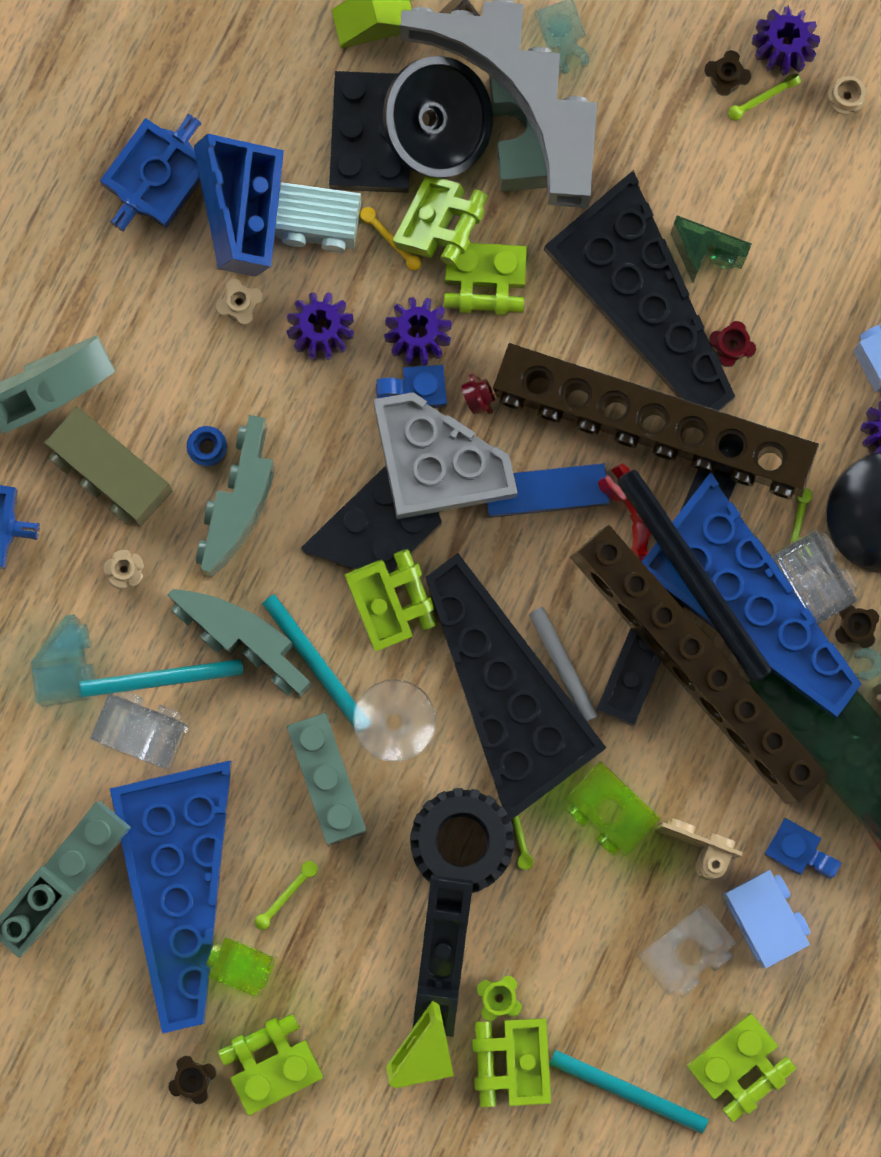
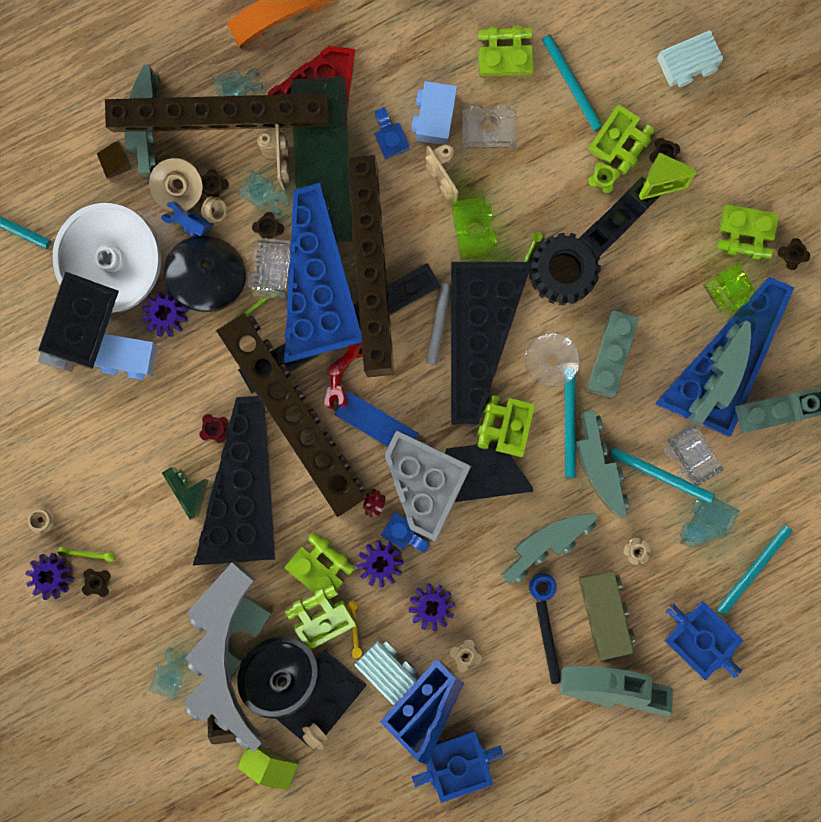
camera: 140 degrees left, 5 degrees up
lime hinge [254,861,318,930] -> none
black axle [618,469,771,682] -> none
none -> tan plate [302,723,328,750]
none -> black bar [535,601,561,684]
none -> dark brown plate [649,138,680,163]
none -> sand green slope [688,320,751,425]

